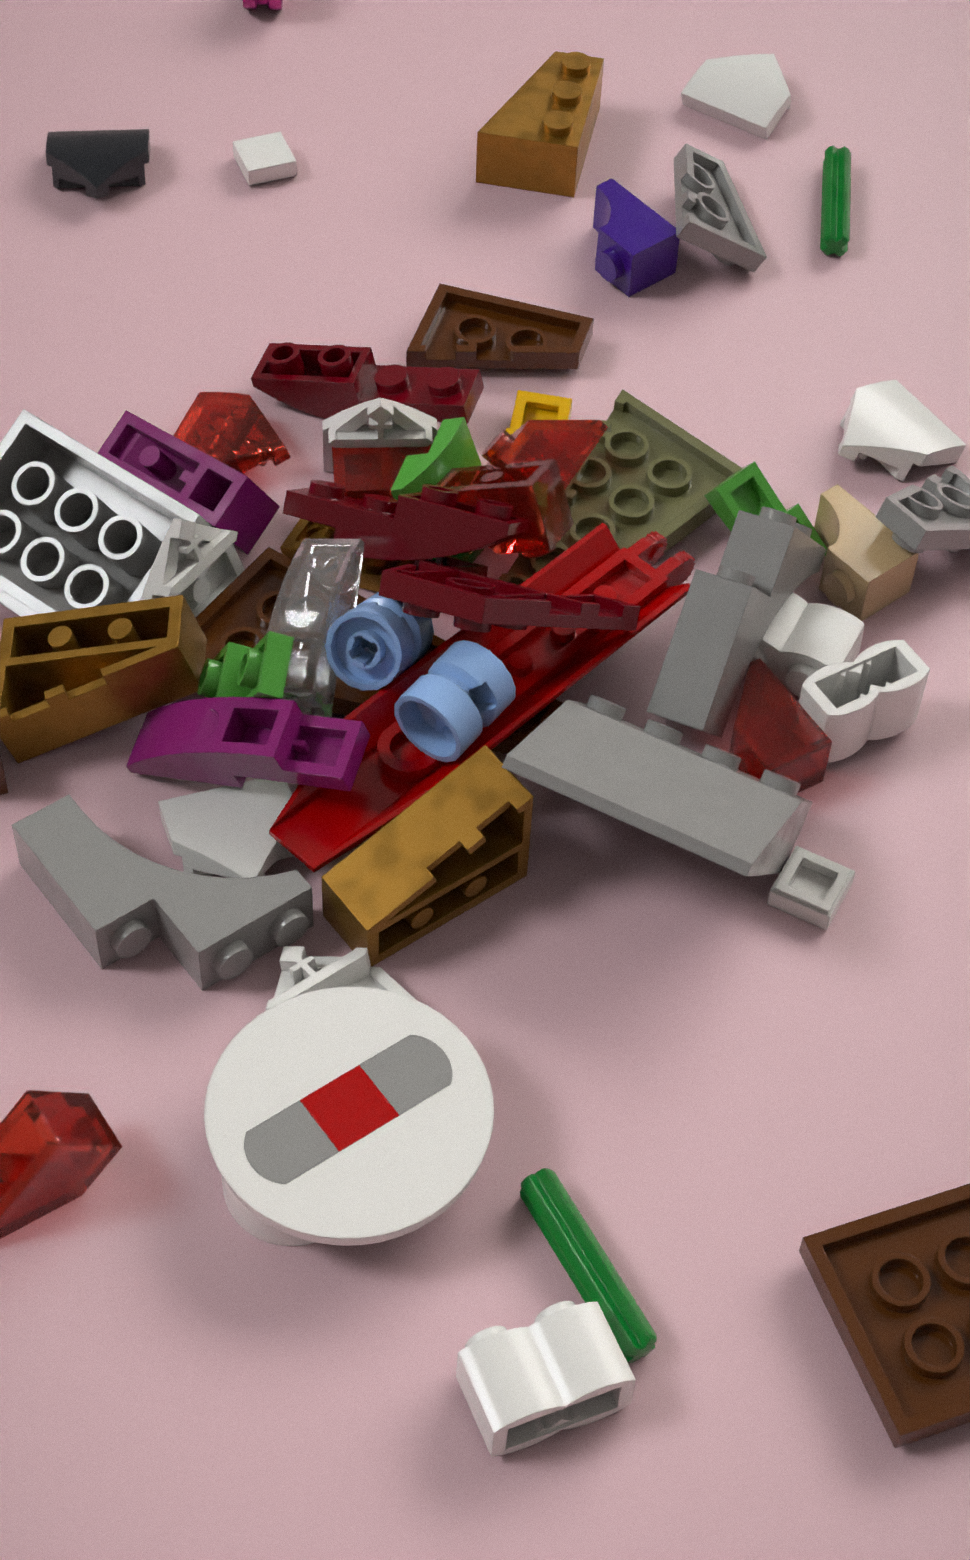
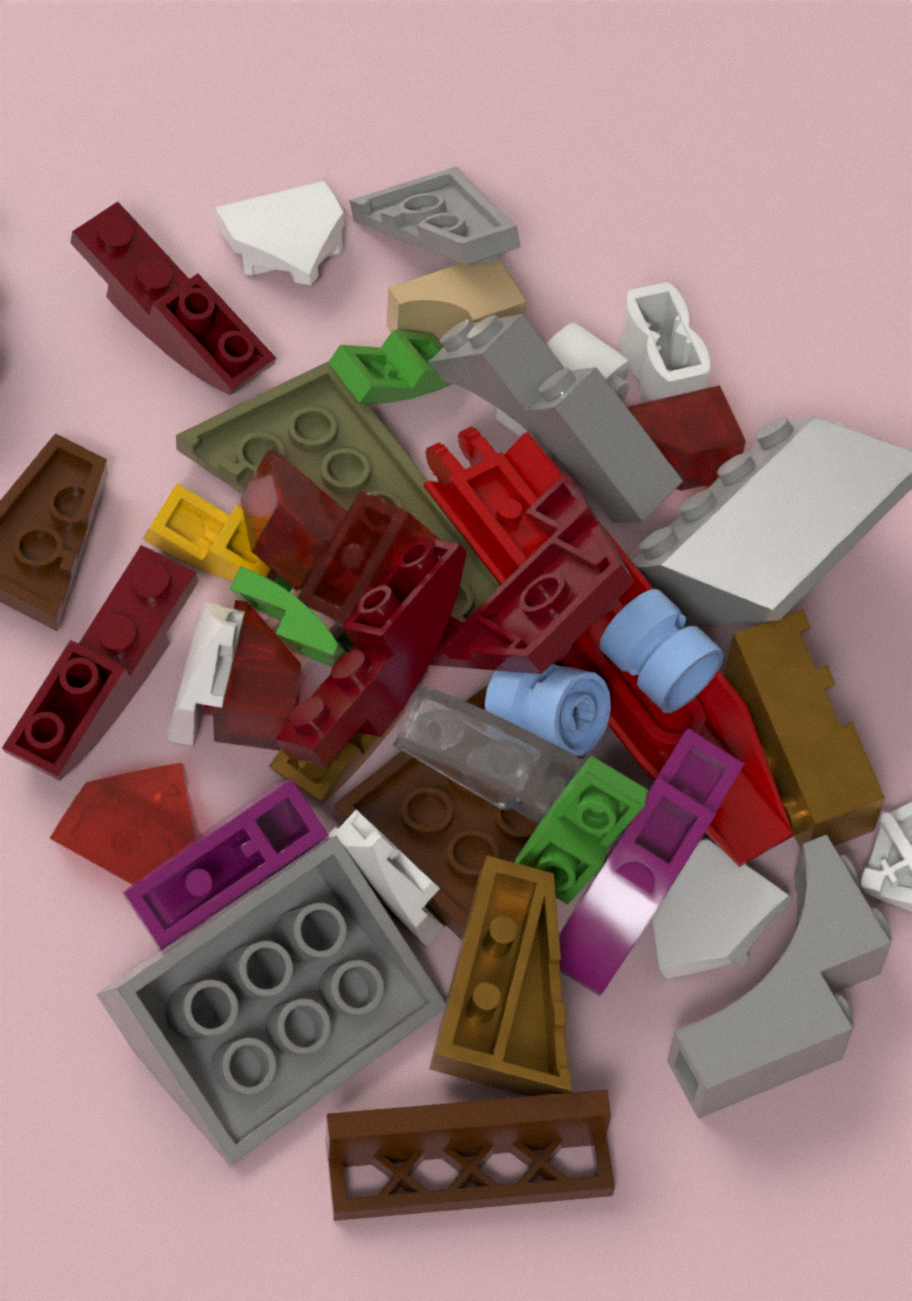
camera: 80 degrees left, 5 degrees up
none -> dark red slope [70,201,277,395]

